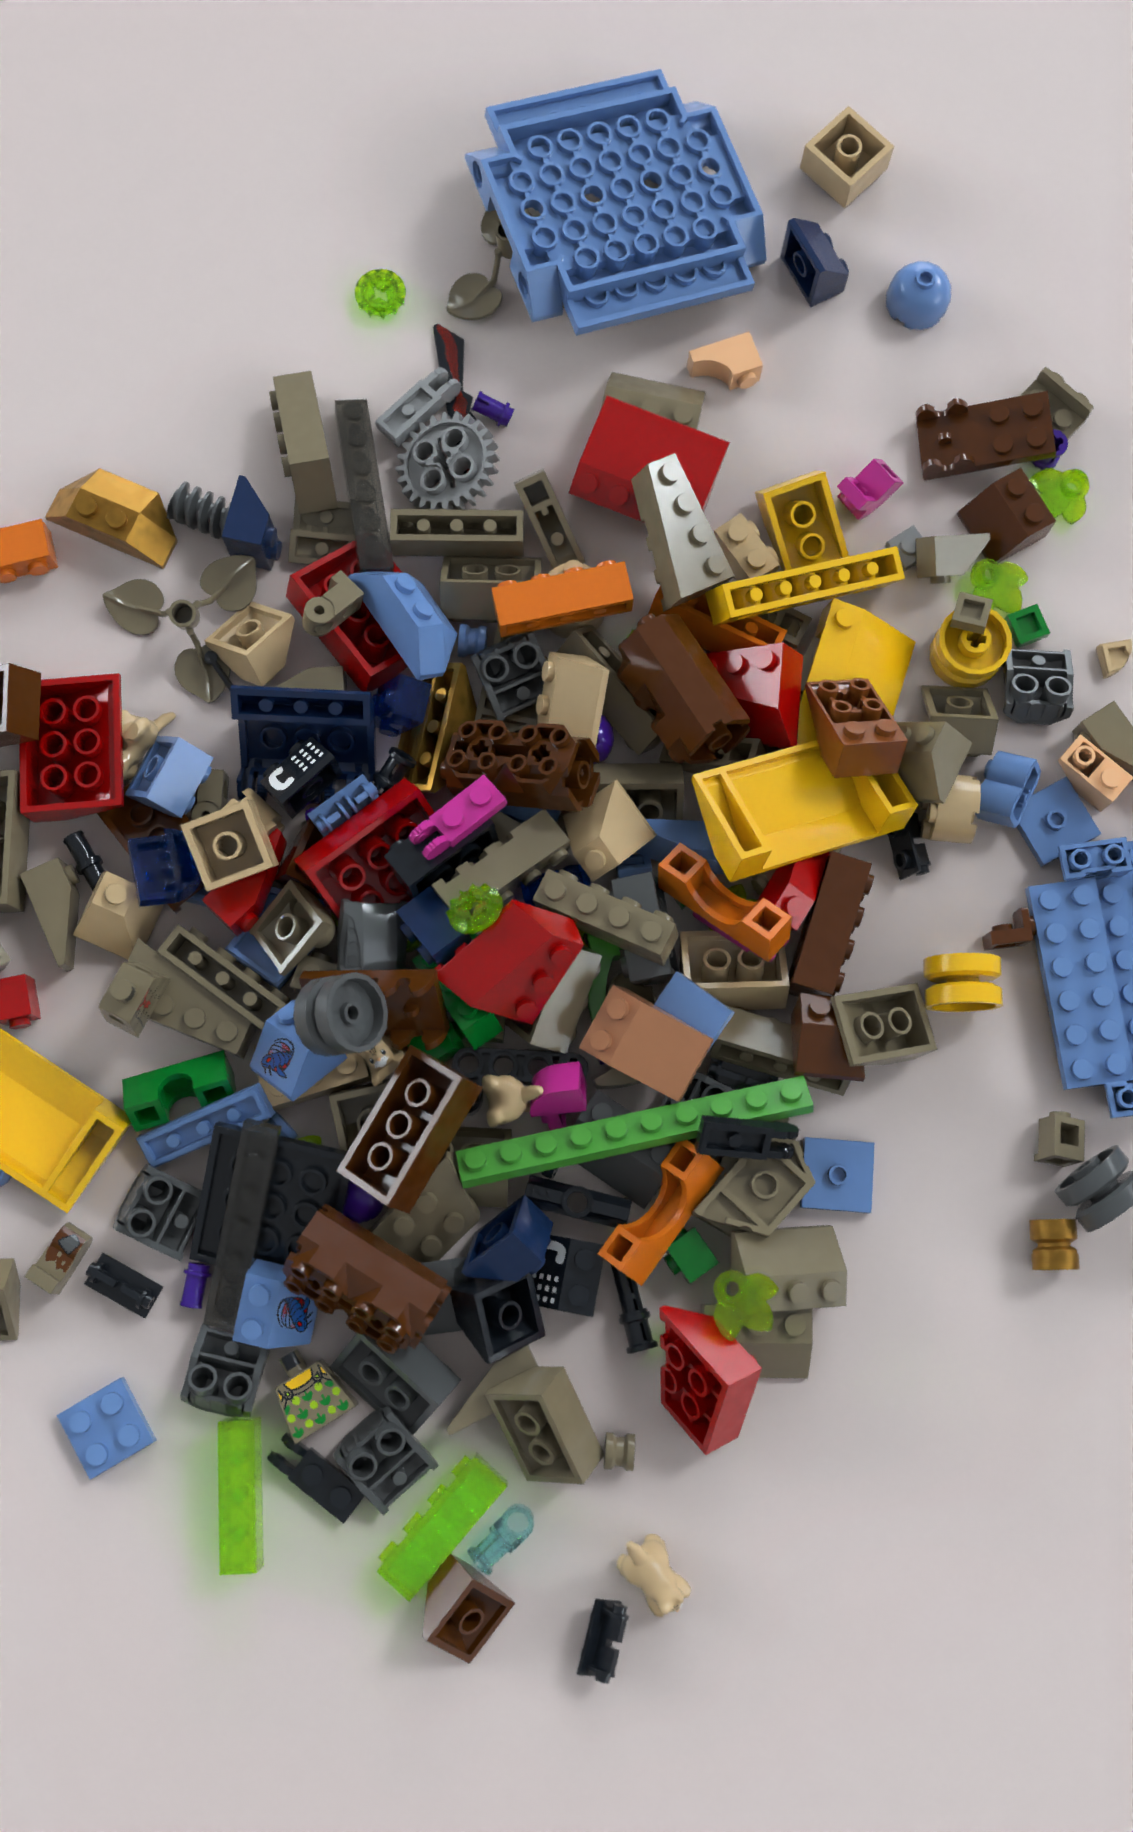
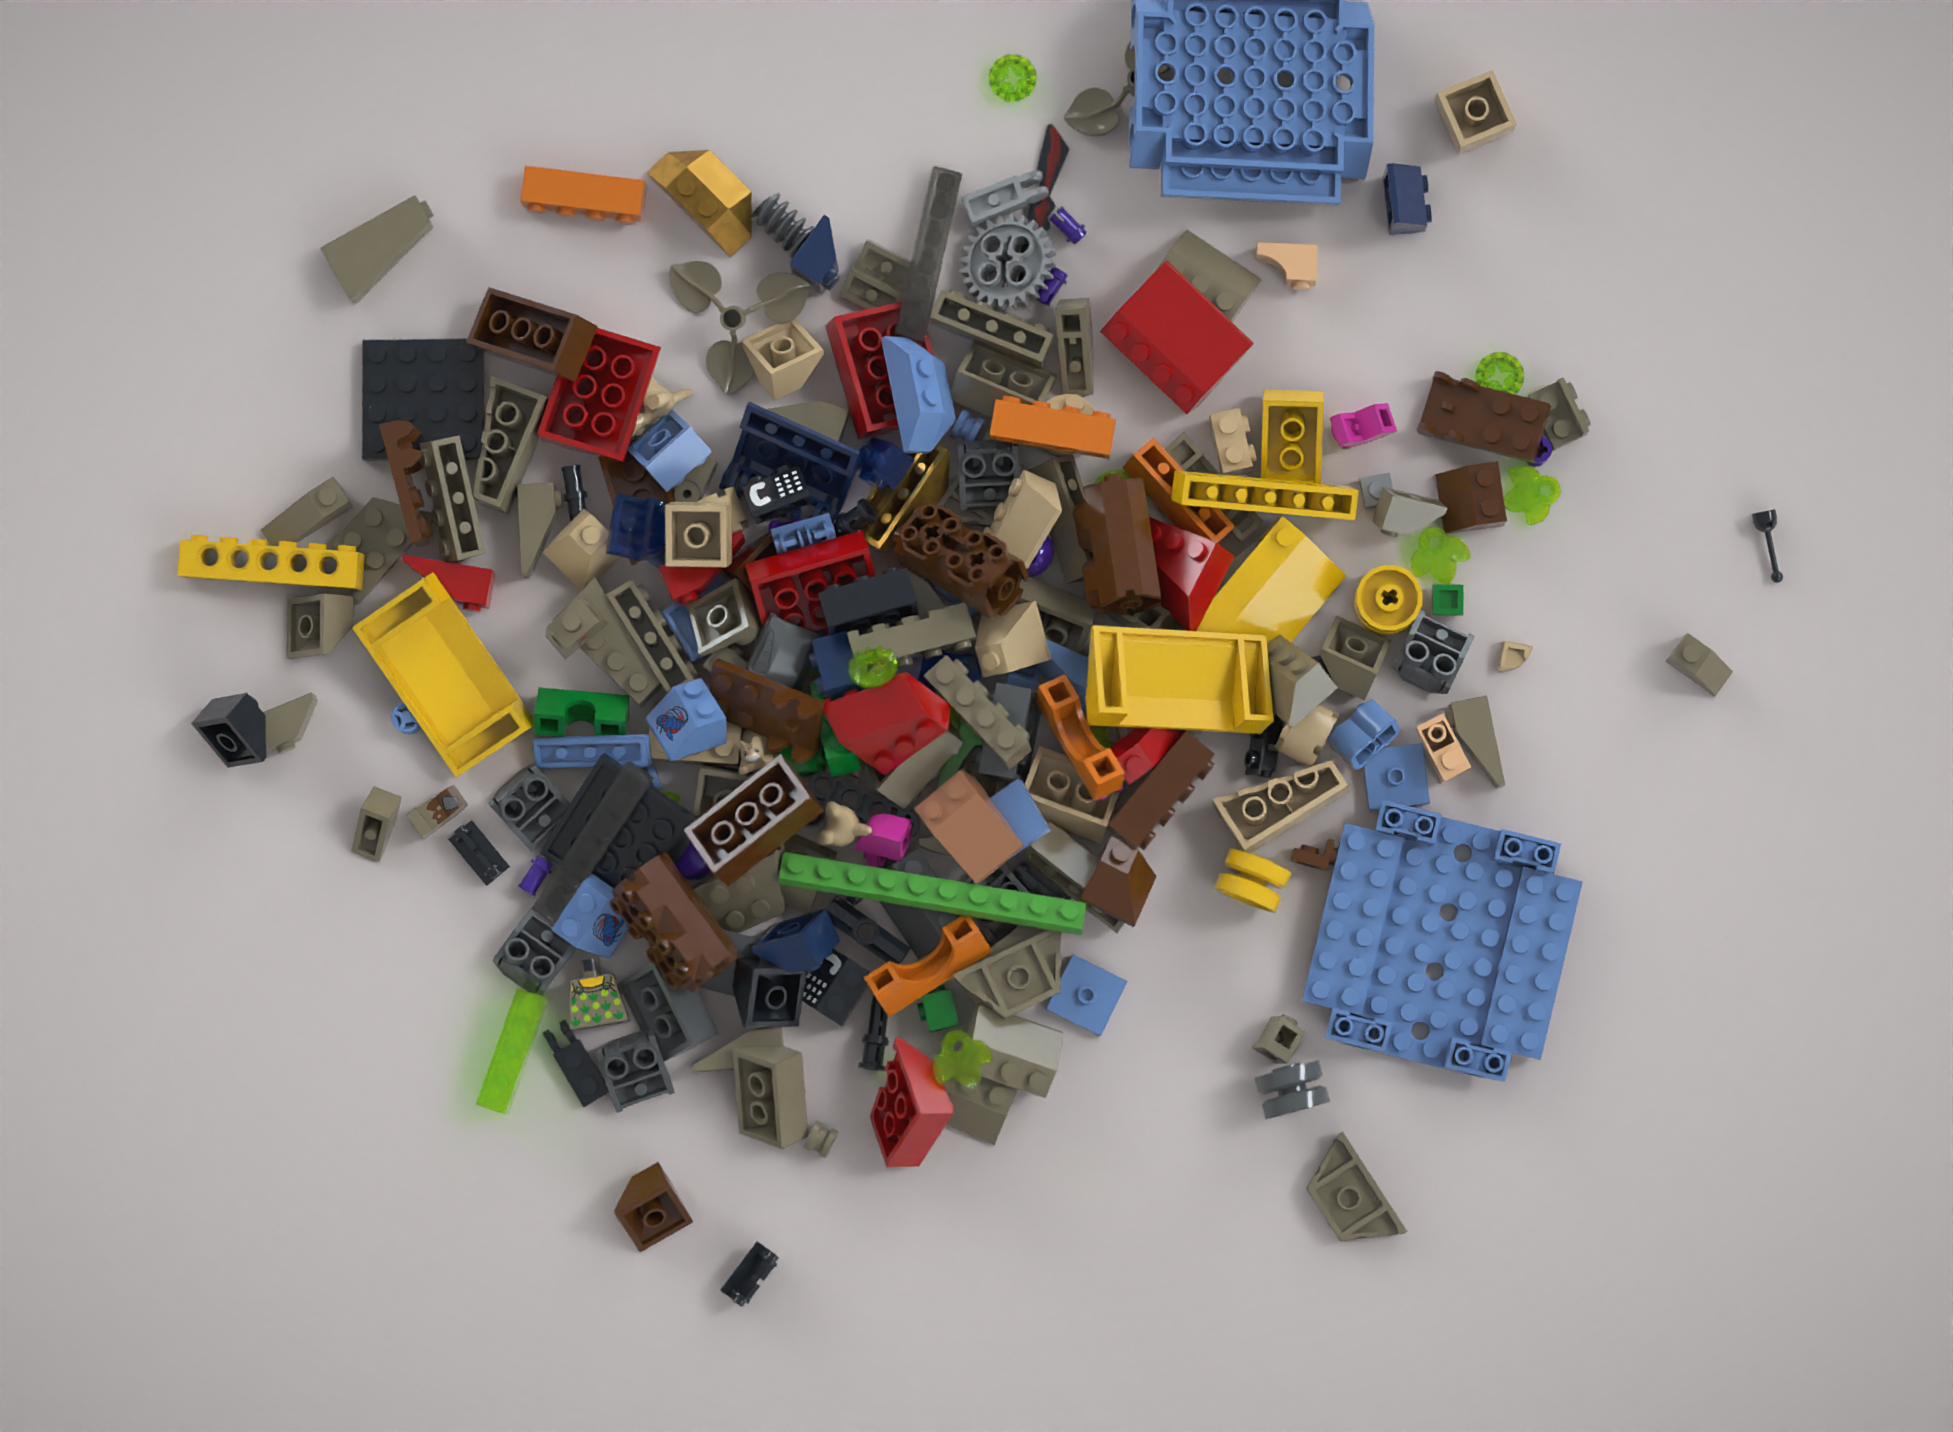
camera: 30 degrees right, 5 degrees up
medium blue plate [57,1377,157,1480] -> none
black hinge [204,651,233,691] -> none
dark tan wedge [269,371,338,515] -> none
dark grey wheel [293,972,388,1057] -> none
dark tan leg [302,570,364,637] -> none
clear neon green brick [376,1452,508,1602] -> none
dark pink hinge [409,775,507,860] -> none
clear light blue connector [467,1504,535,1576] -> none
tan animal [617,1534,691,1617] -> none
wedge [631,453,735,612] -> none
black hinge [695,1115,799,1160] -> none
dark orange slope [805,678,908,778] -> none
dark tan slope [830,983,937,1066] -> none
medium blue cylinder [886,261,951,330] -> none
dark tan plate [950,592,993,634] -> none
pearl gold wheel [1029,1219,1080,1270] -> none
none -> dark purple pin [1034,267,1068,307]
none -> tan wedge [1212,760,1349,853]
none -> clear neon green gear [1476,352,1524,394]

